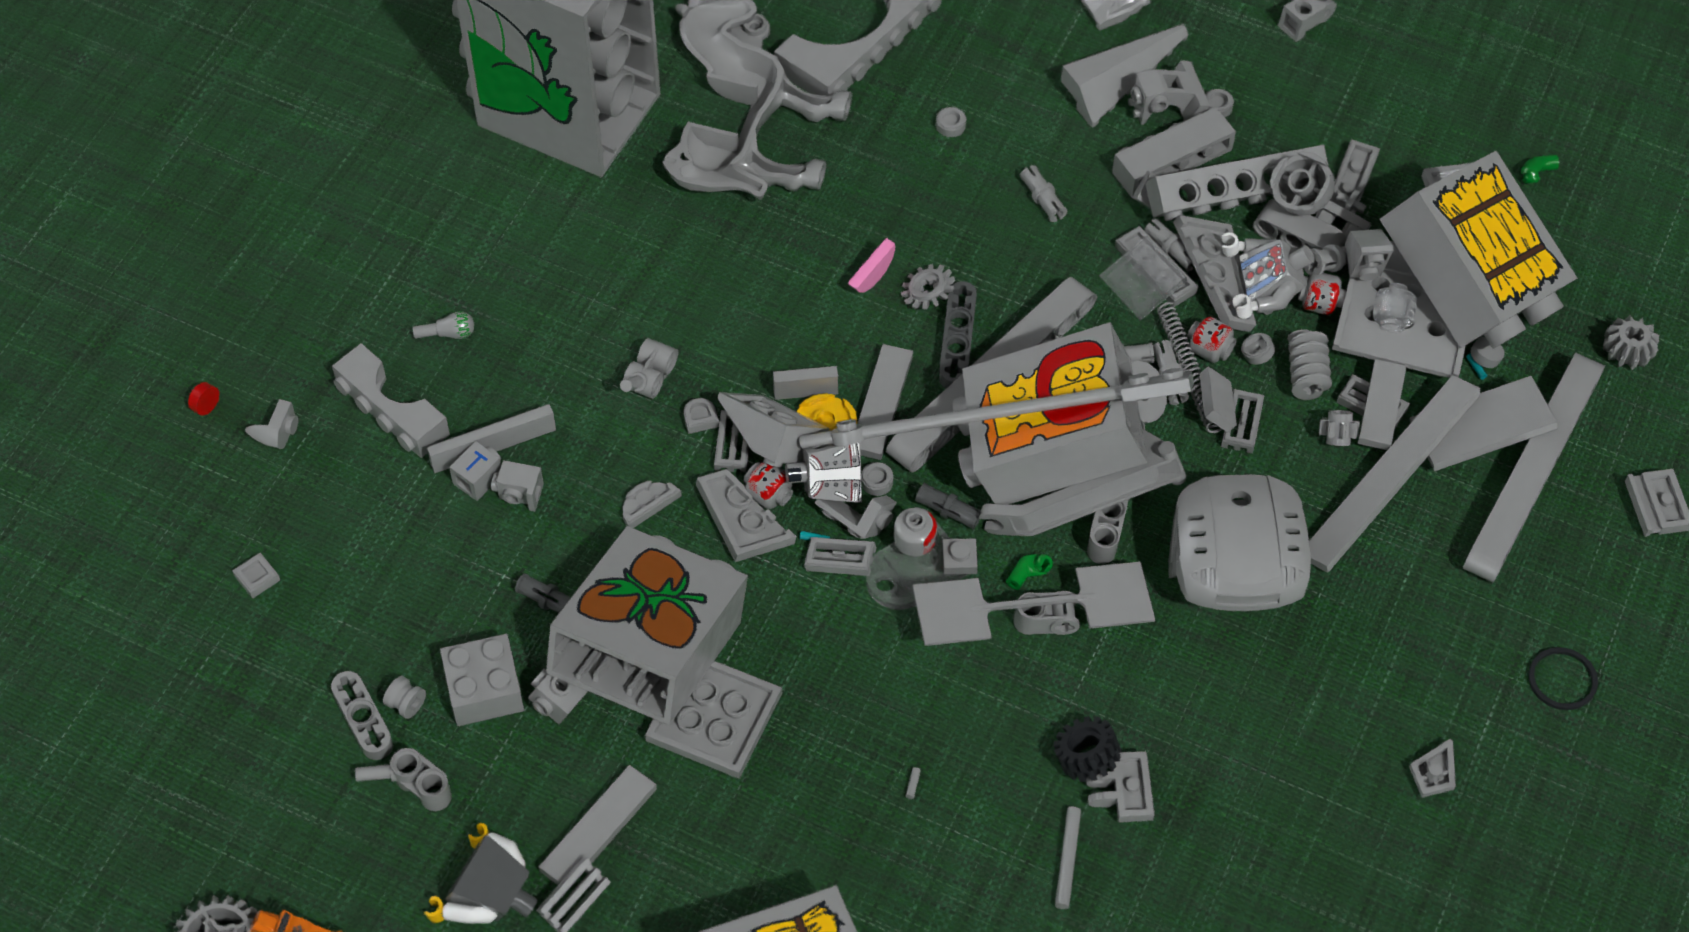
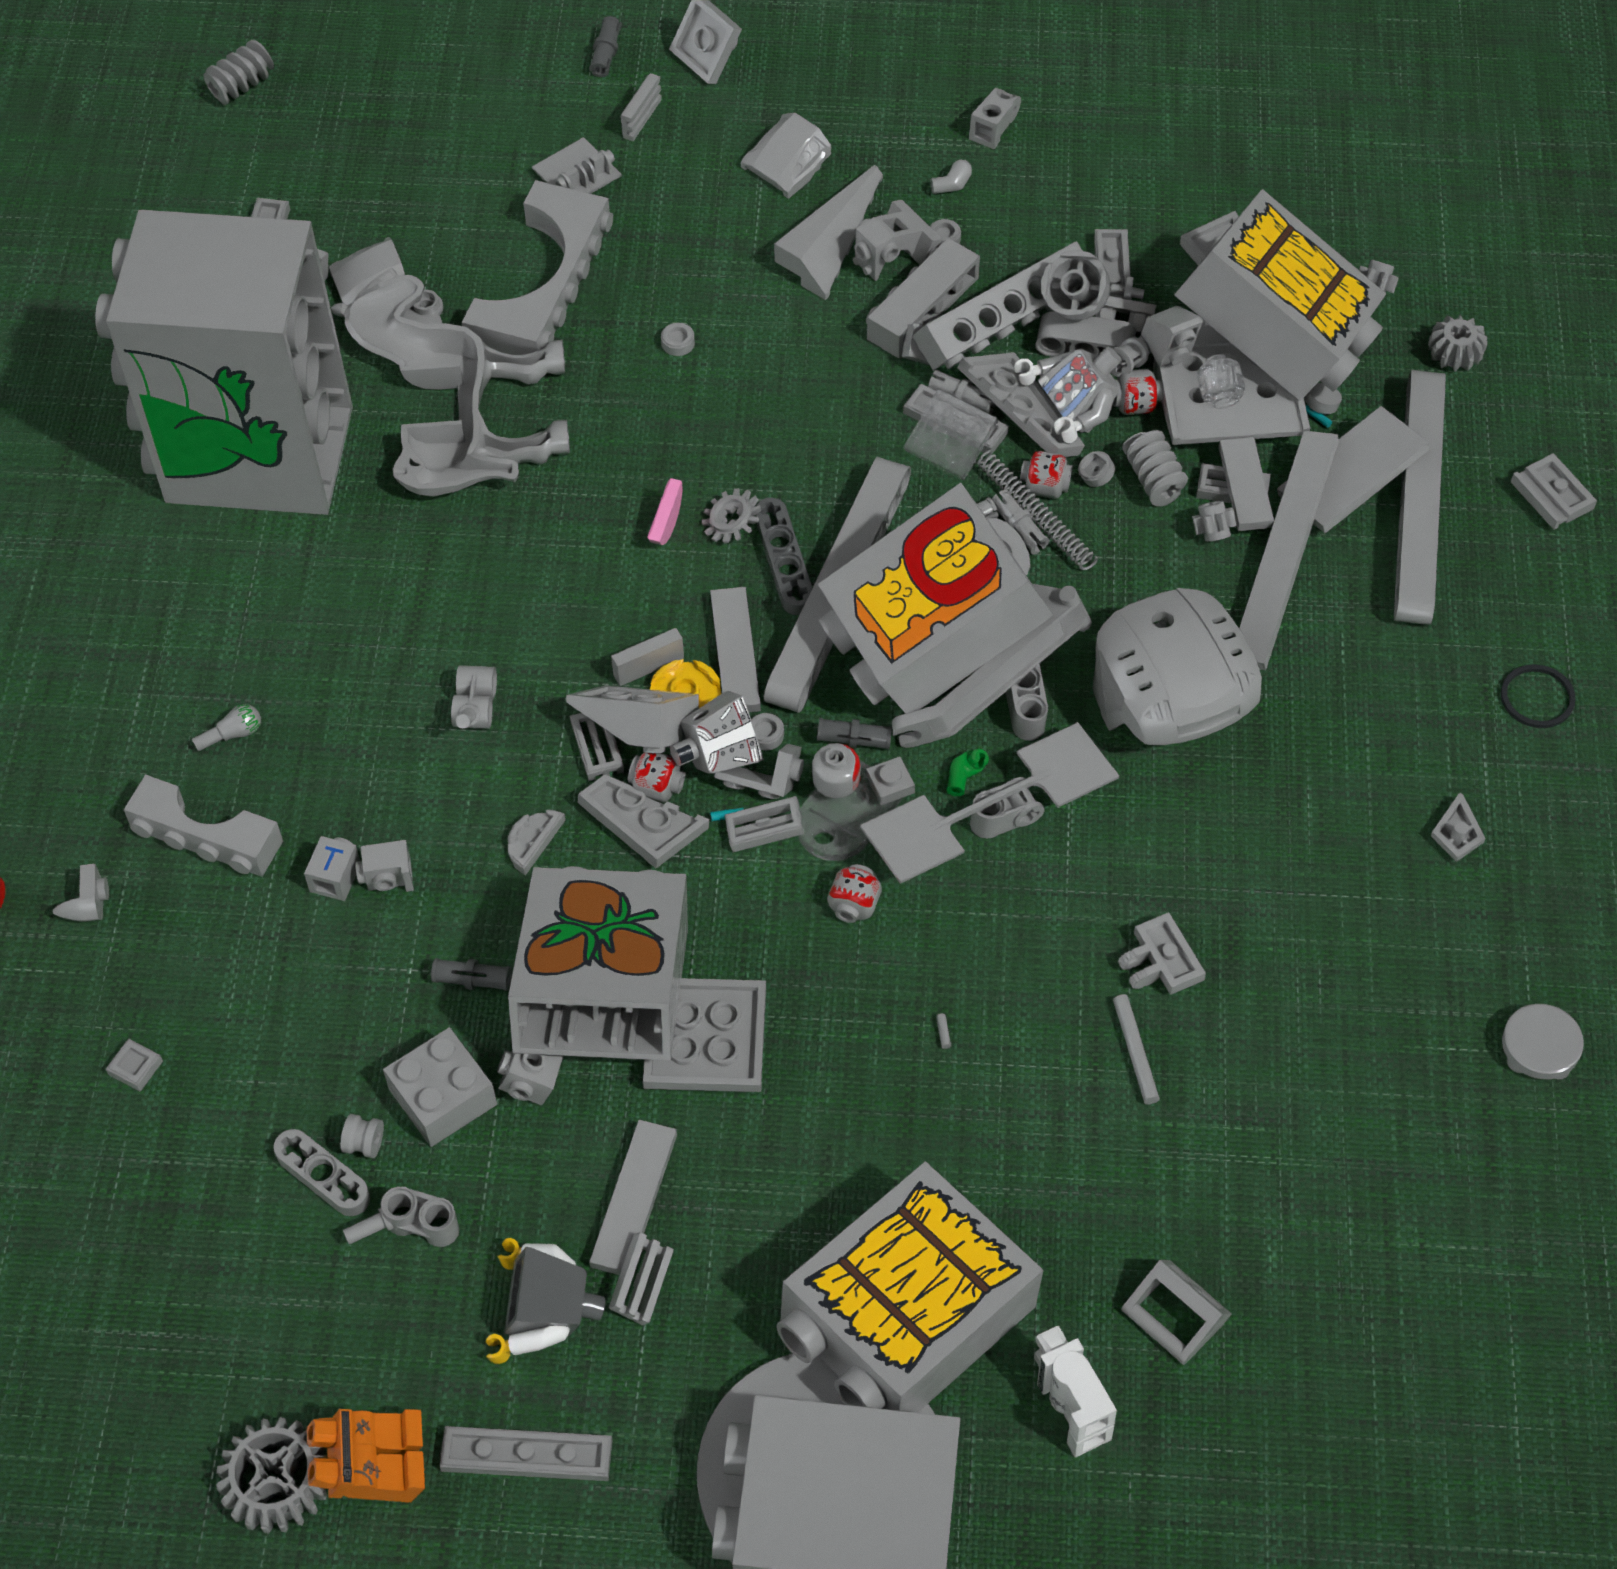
camera: 20 degrees left, 0 degrees up
light grey tile [427,404,556,473] -> none
light grey tile [684,398,719,434] -> none
light grey bar [799,368,1194,449] -> none
light grey pin [1020,165,1067,222] -> none
black tyre [1054,716,1122,782] -> none
light grey tile [1199,366,1237,432] -> none
light grey tile [1221,389,1265,454] -> none
green arm [1520,155,1559,184] -> none
none -> light grey head [827,864,882,923]
none -> light grey arm [930,160,972,194]
none -> light grey gear [1359,260,1399,299]

